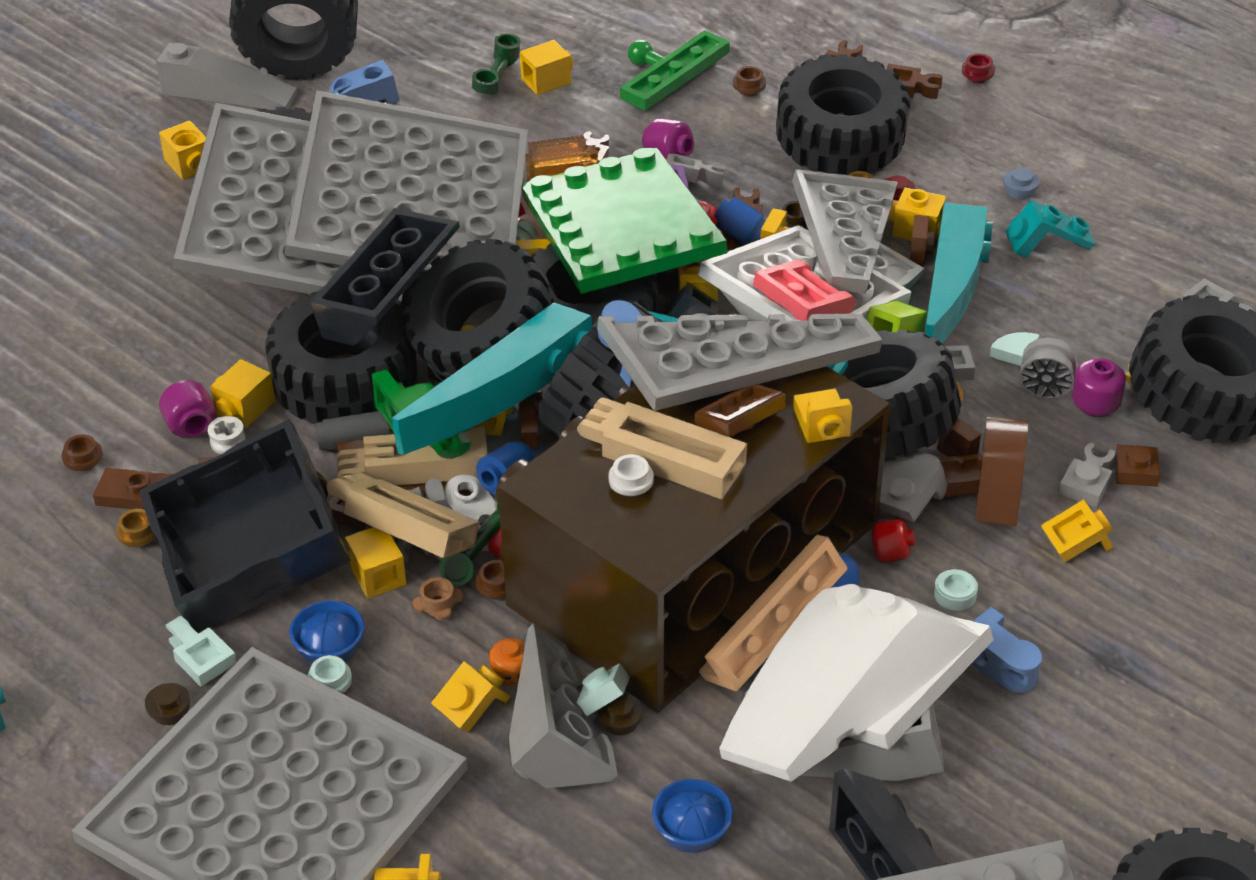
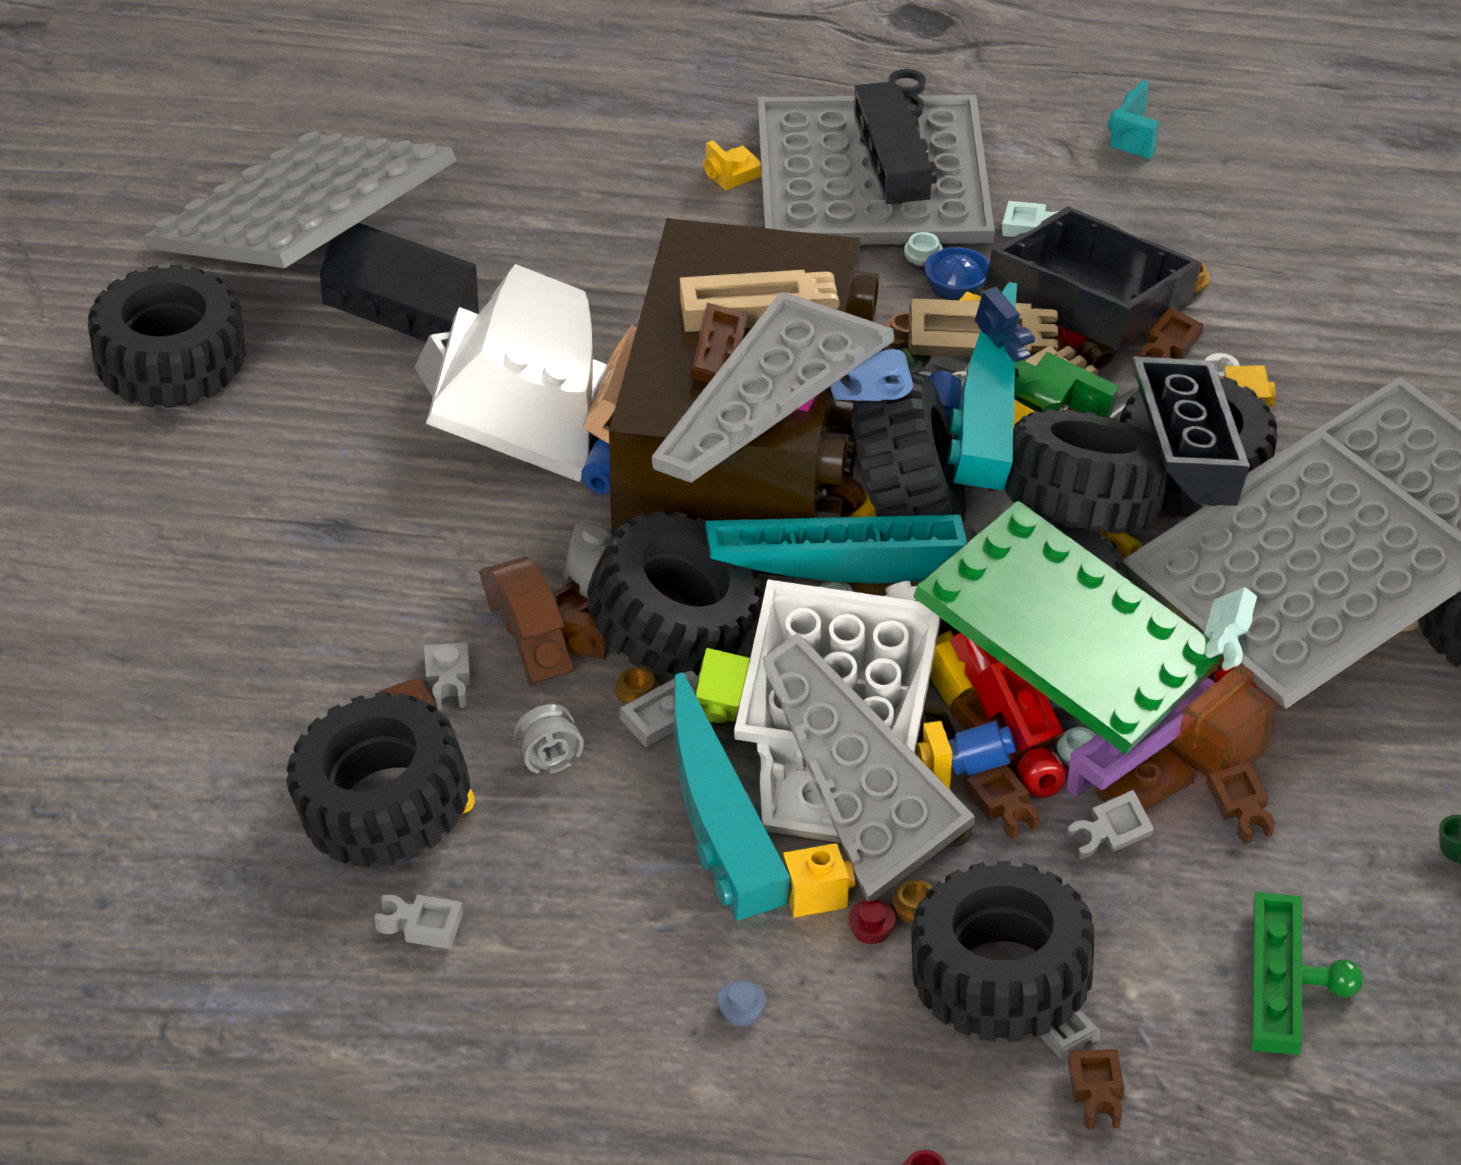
camera: 145 degrees right, 0 degrees up
reddish brown plate [61,434,103,471] -> none
reddish brown plate [93,467,173,510] -> none
dark brown plate [145,683,191,725] -> none
magenta head [159,380,217,438] -> none
yellow brick [520,40,573,95] -> none
white plate [608,454,654,496] -> none
magenta head [642,118,694,159] -> none
blue hat [651,778,734,853] -> none
reddish brown plate [733,66,766,96] -> none
coral plate [753,260,857,321] -> none
yellow bracket [793,388,852,443] -> none
red piece [872,519,916,563] -> none
reddish brown plate [886,63,943,99] -> none
reddish brown plate [910,215,935,267] -> none
light aqua tile [934,569,978,611] -> none
medium blue leg [971,607,1042,693] -> none
light aqua tile [989,332,1039,366] -> none
teal bracket [1005,200,1095,258] -> none
yellow bracket [1041,499,1114,563] -> none
magenta head [1072,358,1127,417] -> none
none -> black hinge [854,69,937,205]
none -> dark blue plate [974,287,1035,362]
none -> light aqua plate [1204,587,1257,671]

